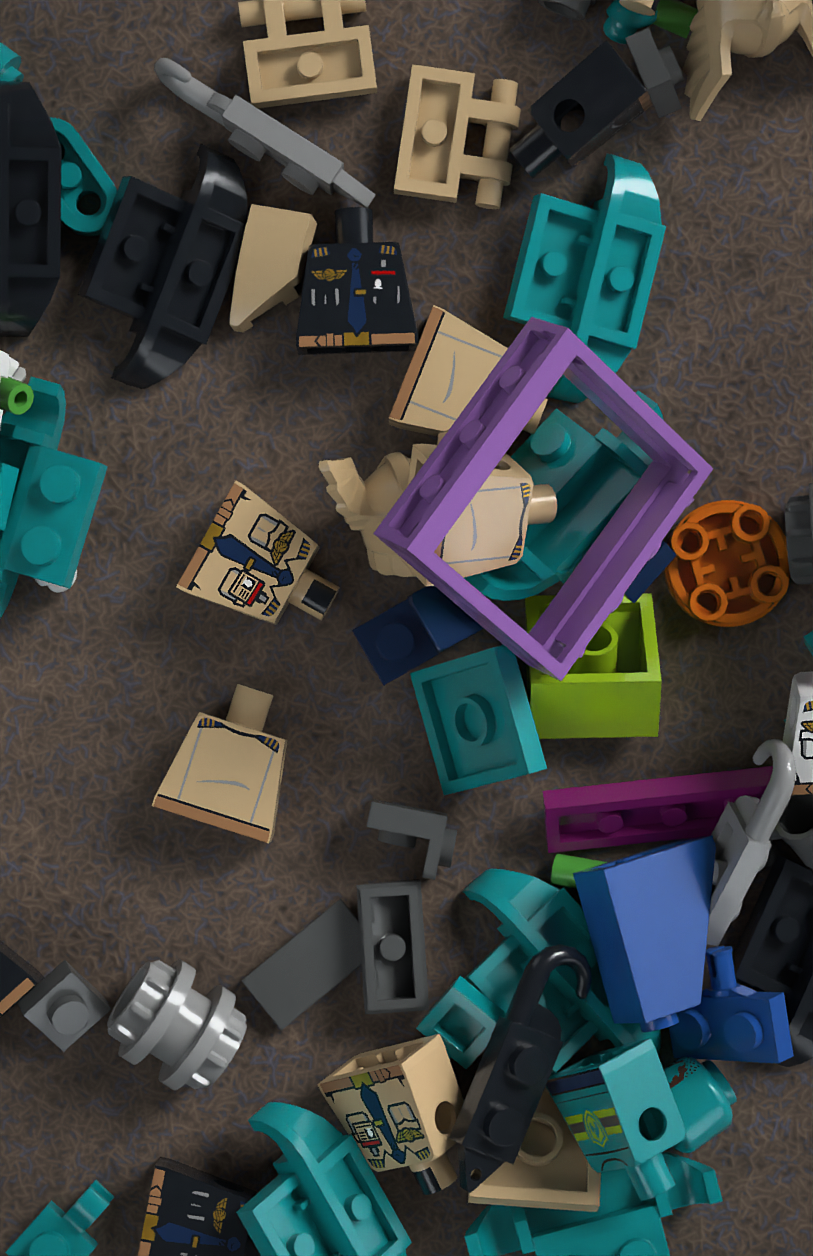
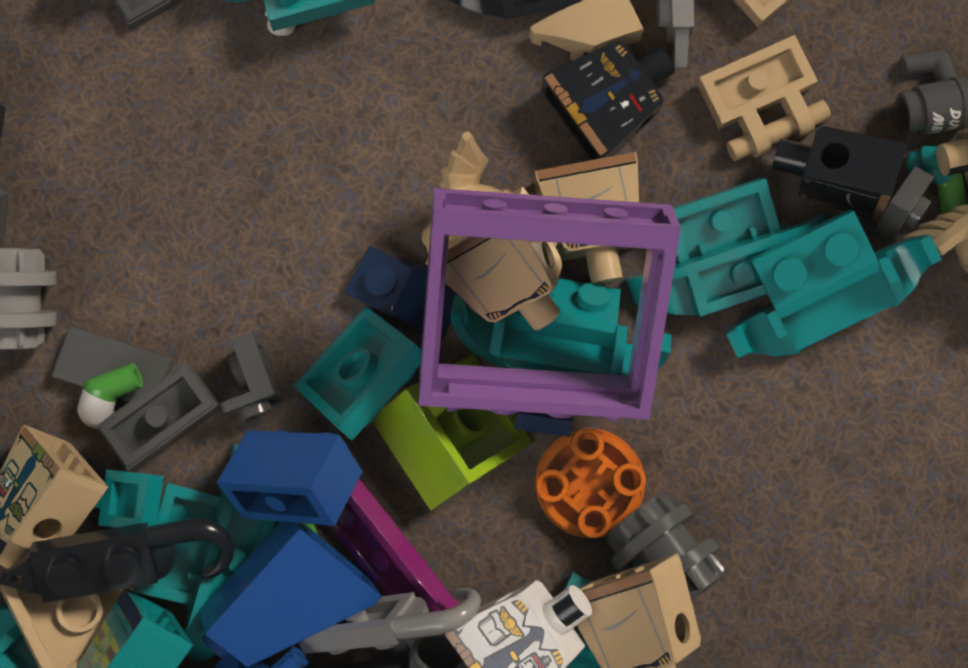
camera: 55 degrees right, 5 degrees down
tan torso [152,684,287,843] -> none
torso [176,481,340,625] -> none
none -> bright green arm [77,362,143,429]
none -> blue brick [216,430,363,526]
none -> teal plate [726,209,942,358]

